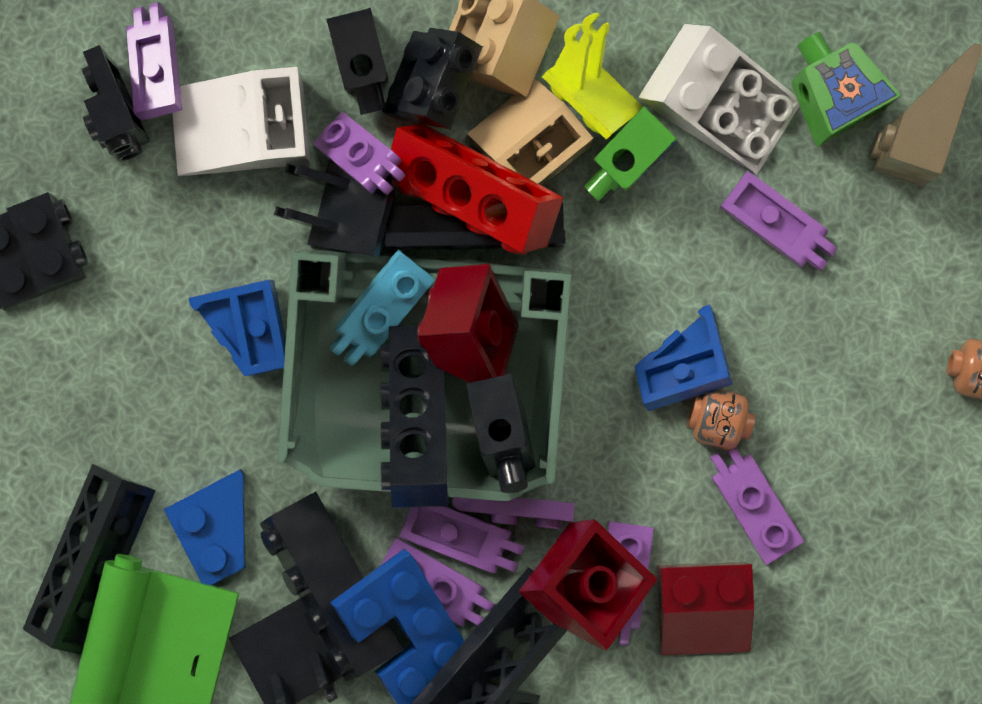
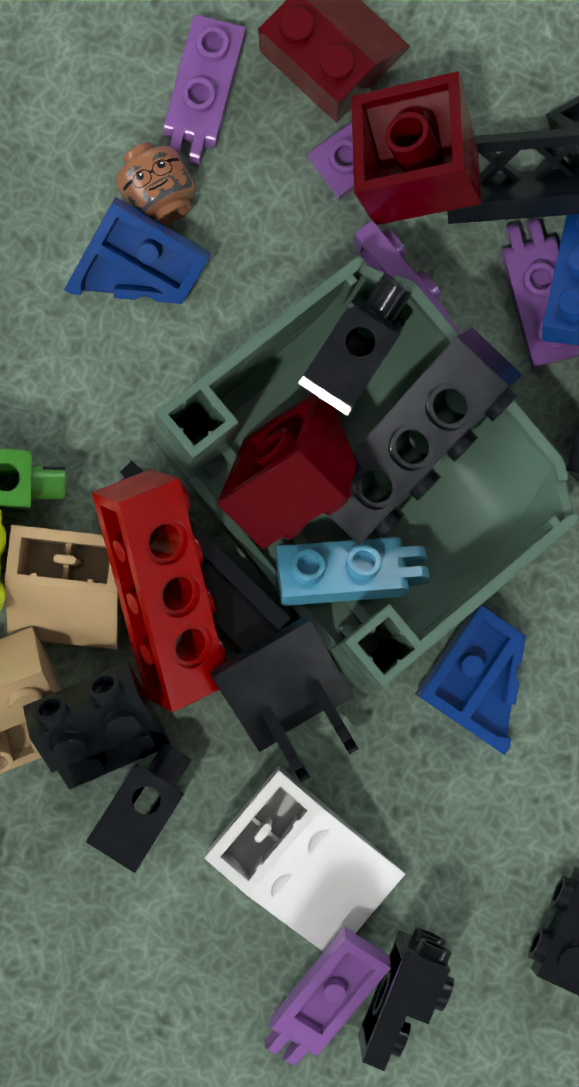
camera: 130 degrees left, 0 degrees up
medium lavender hinge [312,111,406,195] -> none
medium lavender hinge [399,506,525,574] -> none

